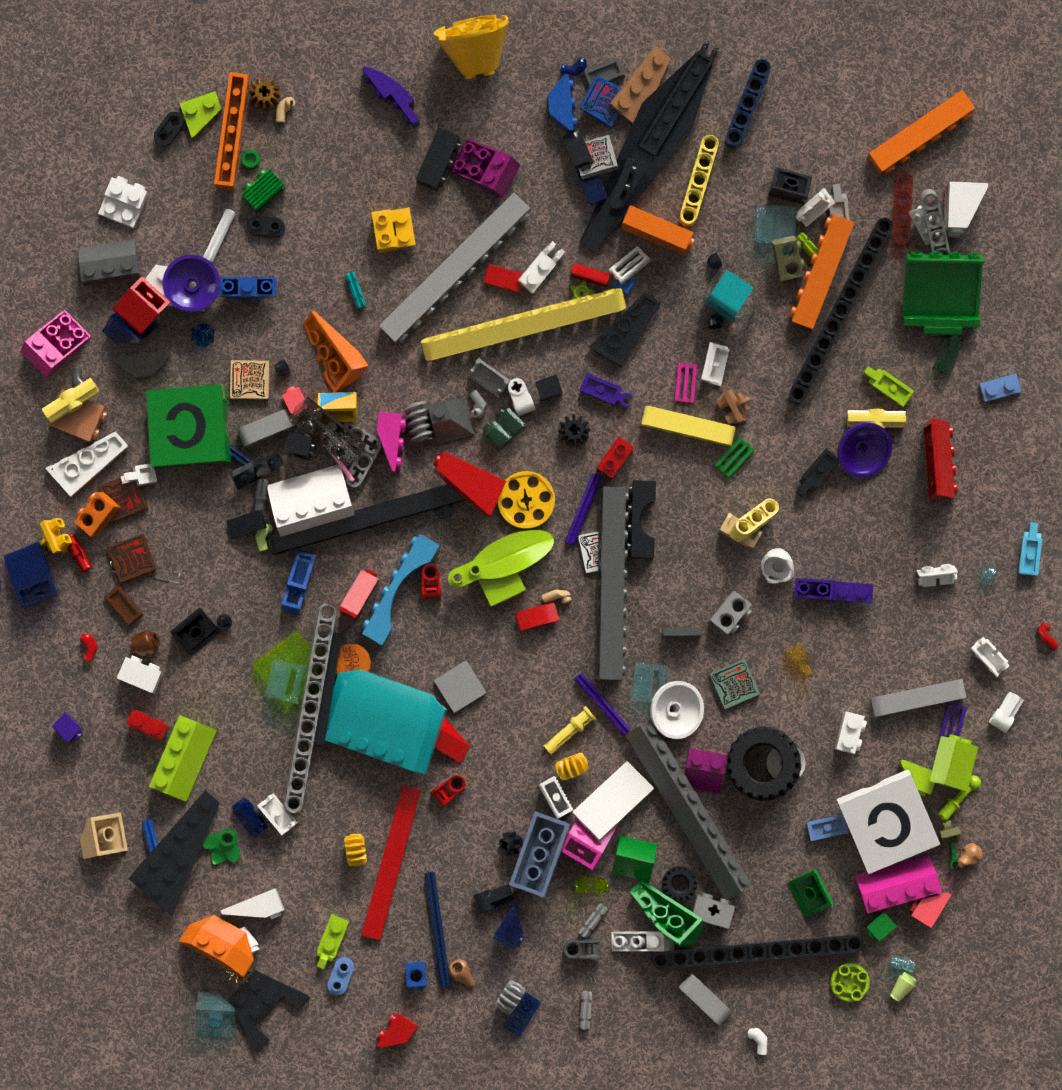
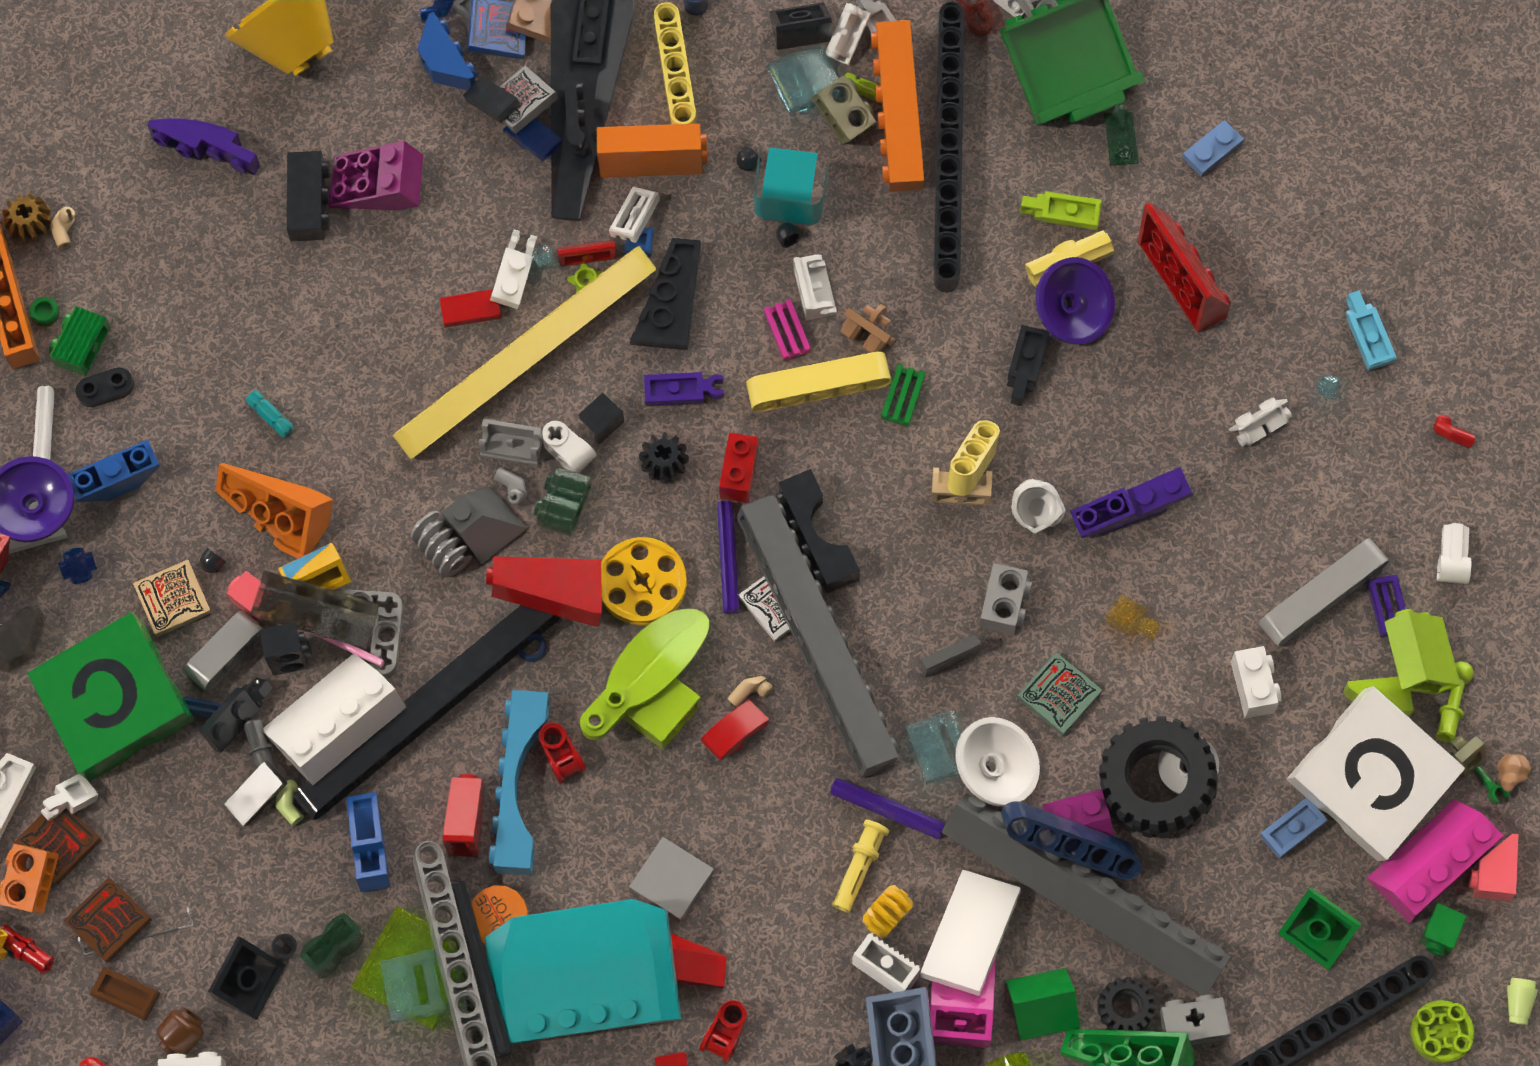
camera: 20 degrees left, 15 degrees down
yellow brick [372,208,416,253] -> none
dark pink slope [377,412,406,475] -> none
light grey brick [379,193,530,344] -> none
clear light blue pin [890,955,916,973] -> none
white hinge [971,637,1010,677] -> none
none -> clear green brick [300,913,365,979]
none -> clear light blue hinge [533,244,558,267]
none -> dark blue beam [1001,801,1142,880]

